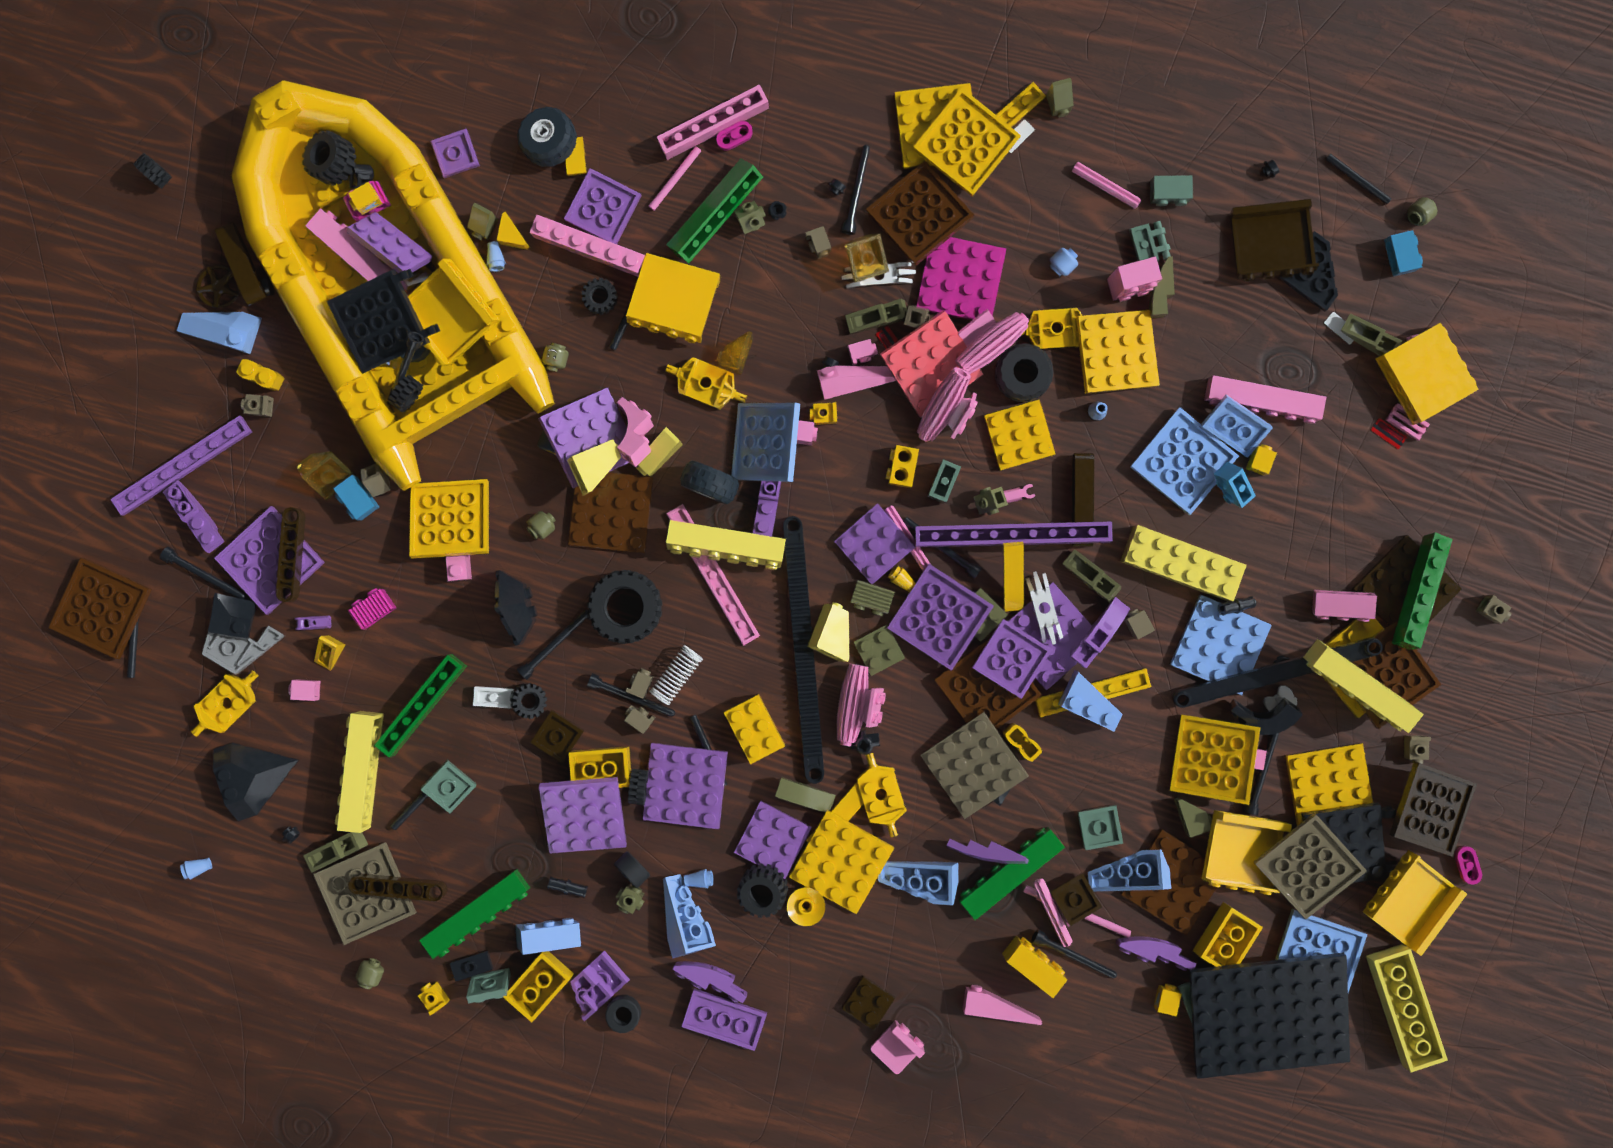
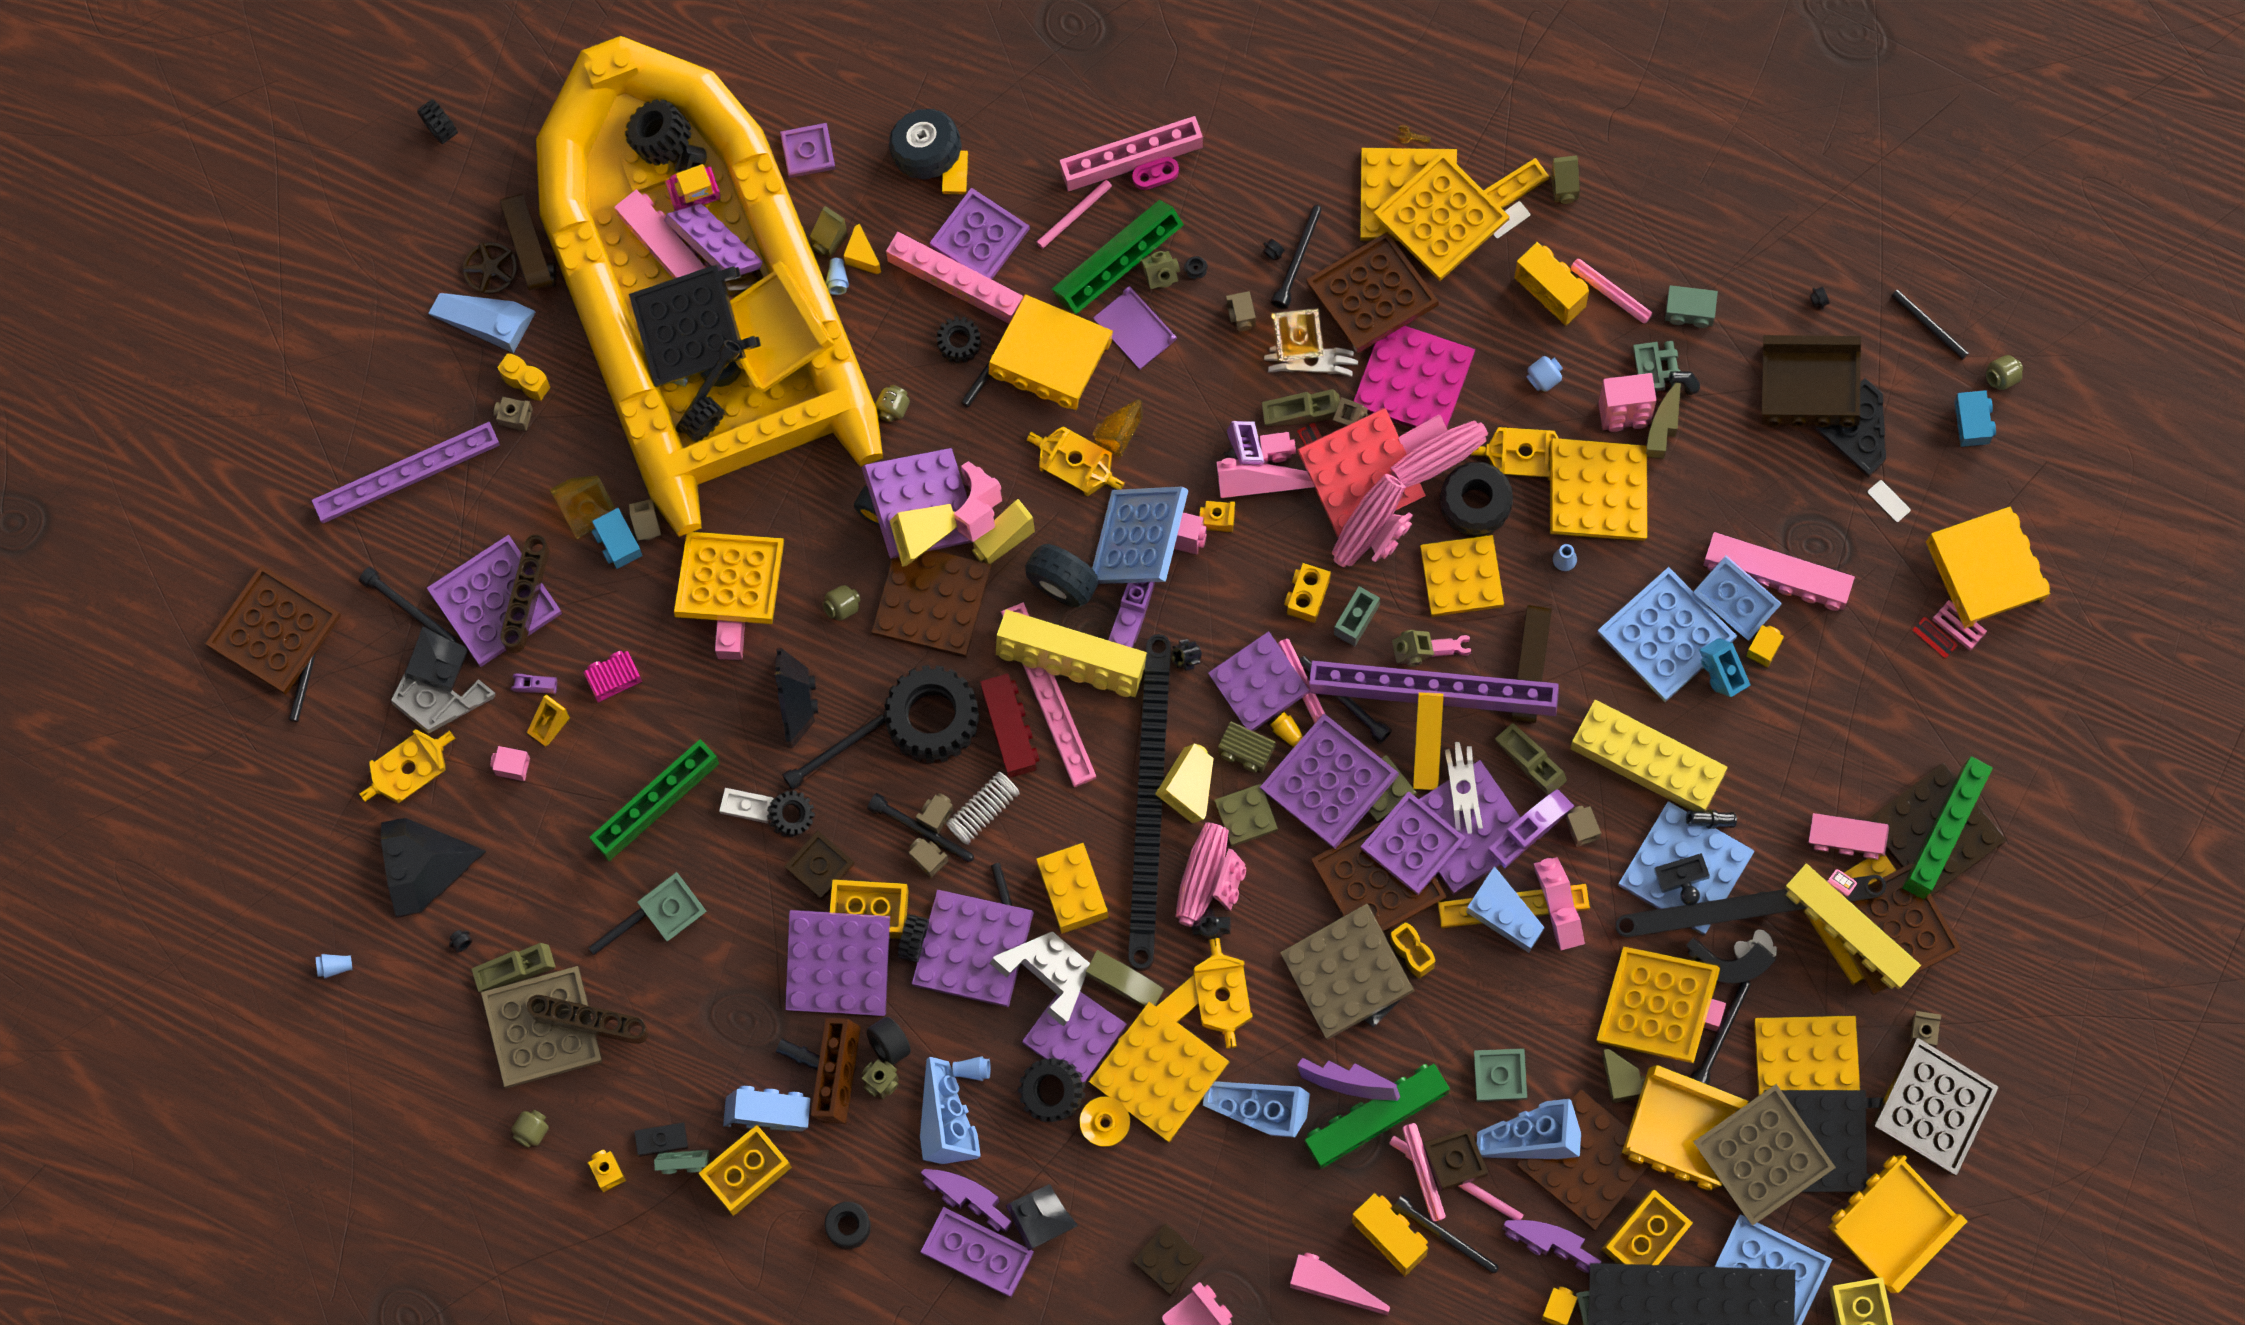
camera: 15 degrees right, 15 degrees down
medium lavender slope [163,480,225,553] -> none
light yellow brick [335,711,384,833] -> none
green brick [419,869,530,959] -> none
medium lavender slope [571,951,630,1021] -> none
olive slope [1341,313,1402,356] -> none
dark pink plate [1455,846,1482,885] -> none
dark tan brick [1476,595,1512,624] -> none
none -> reddish brown brick [811,1018,861,1124]
none -> dark red brick [980,673,1040,778]
none -> wing [990,931,1090,1027]
none -> black plate [1006,1184,1078,1251]
none -> medium lavender piece [1093,286,1177,369]
none -> black gear [1171,639,1202,671]
none -> medium lavender slope [1227,421,1264,465]
none -> clear yellow hand [1397,125,1431,143]
none -> yellow brick [1514,242,1589,326]
none -> bright pink arch [1534,857,1585,950]
none -> black plate [1654,853,1710,906]
none -> black arm [1669,371,1700,395]
none -> slope [1827,870,1857,898]

